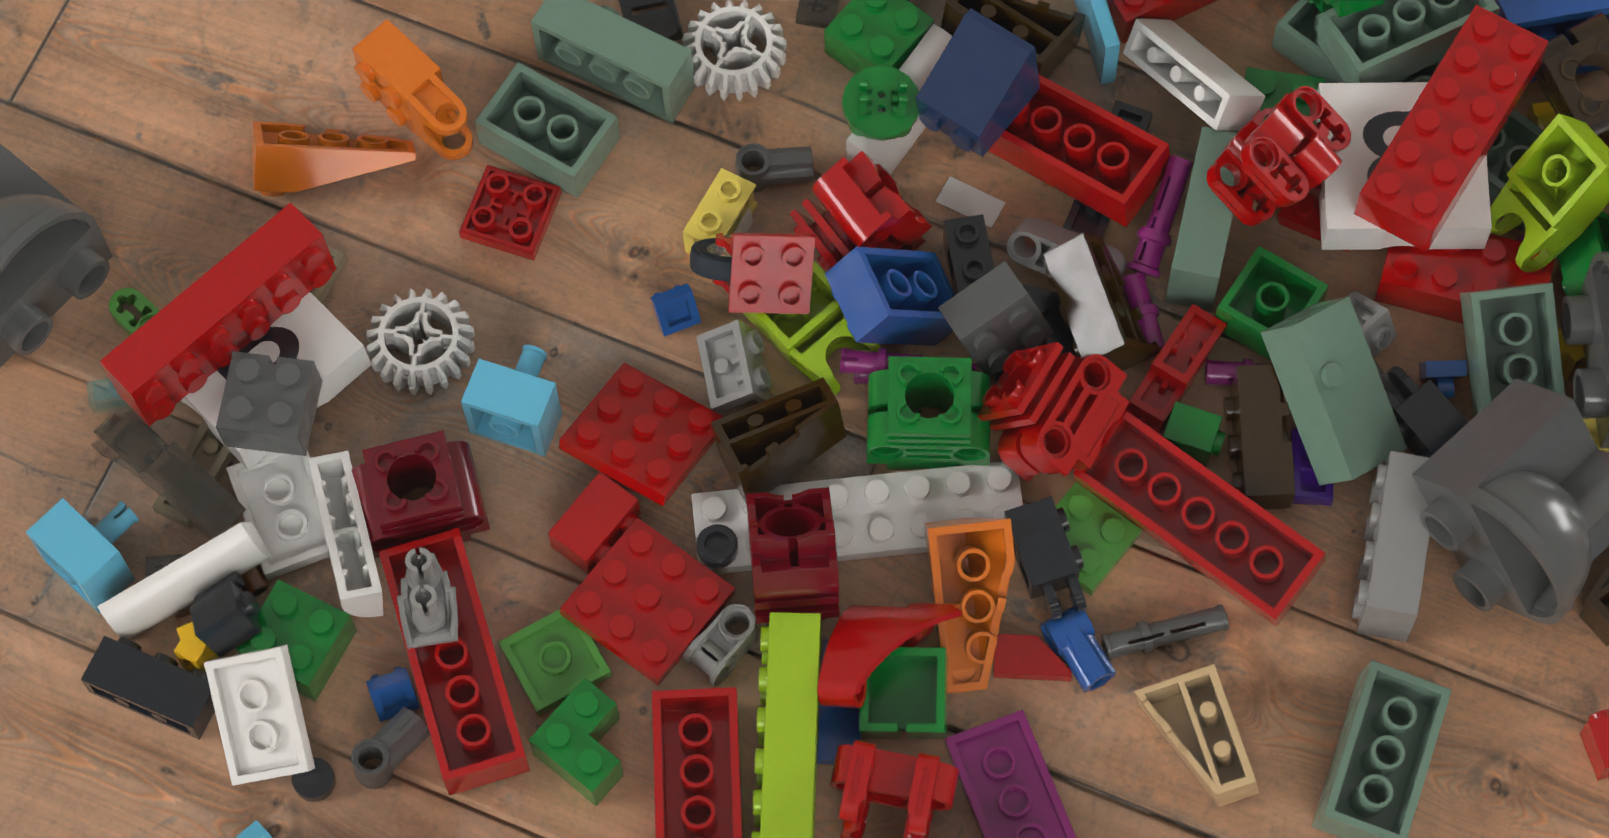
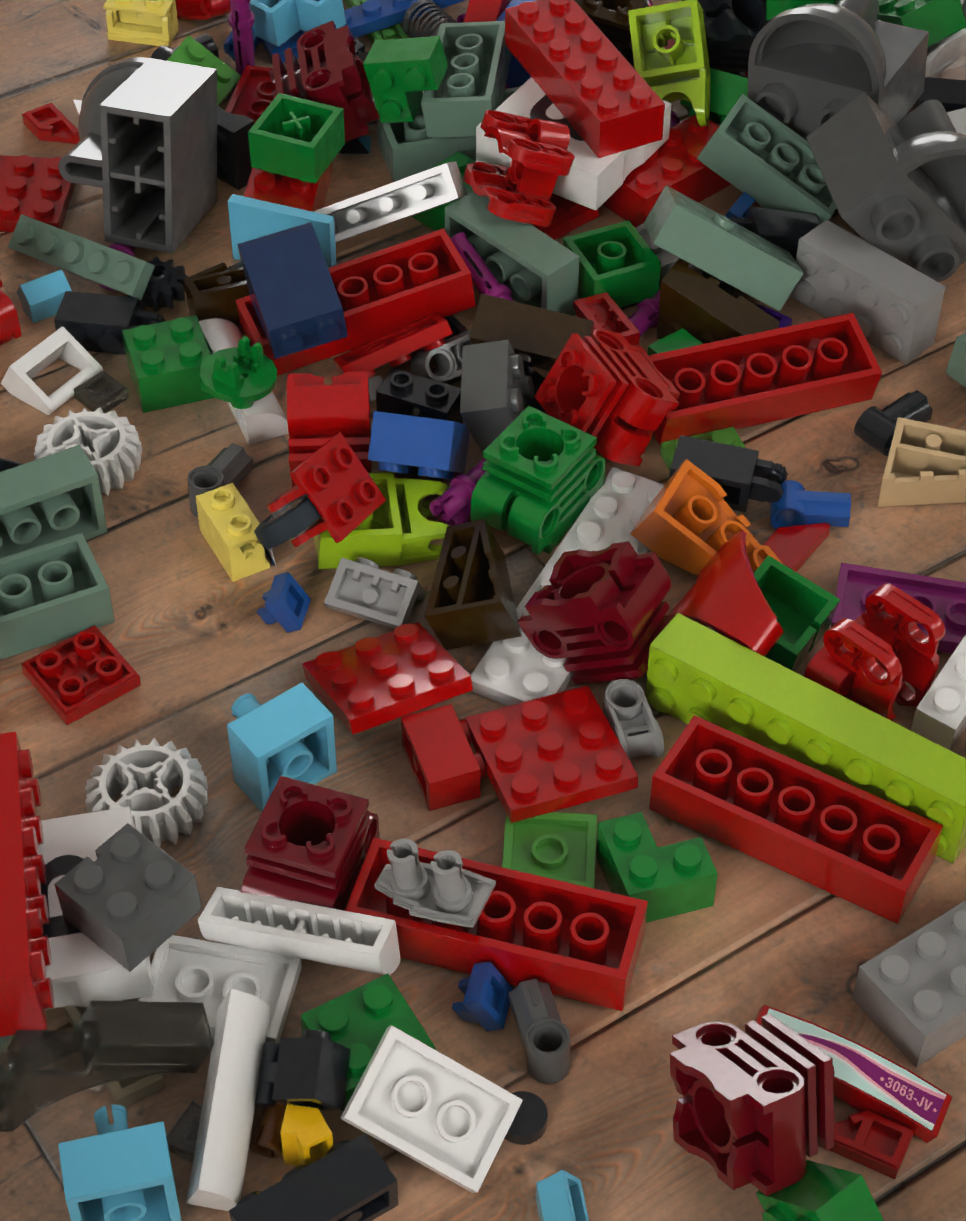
camera: 60 degrees left, 20 degrees down
black tile [696,524,738,568] -> none
dark grey pin [1101,604,1229,660] -> none
none -> red plate [332,313,453,378]
none -> black piece [854,390,933,456]

